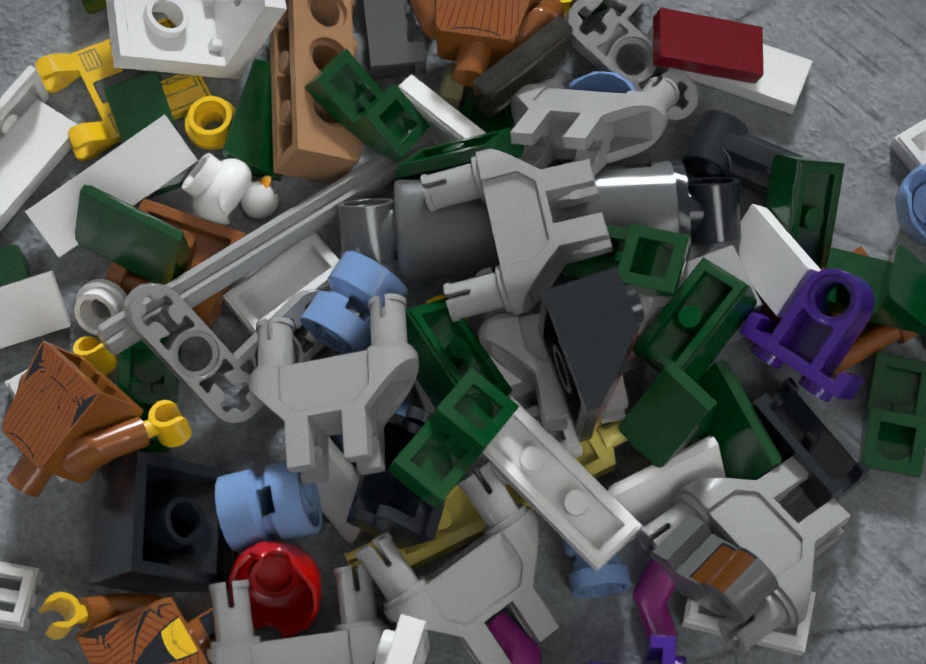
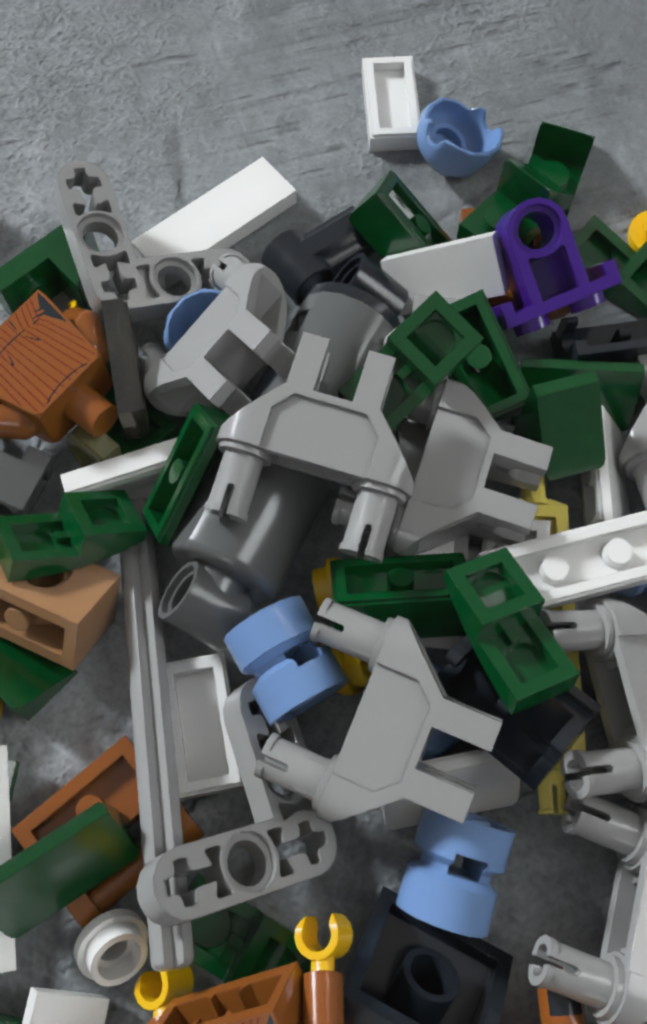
camera: 65 degrees left, 0 degrees up
white animal [182,153,279,226] -> none
red hair [227,541,322,639] -> none
black slope [538,267,644,443] -> none
dark red tile [653,7,764,84] -> none

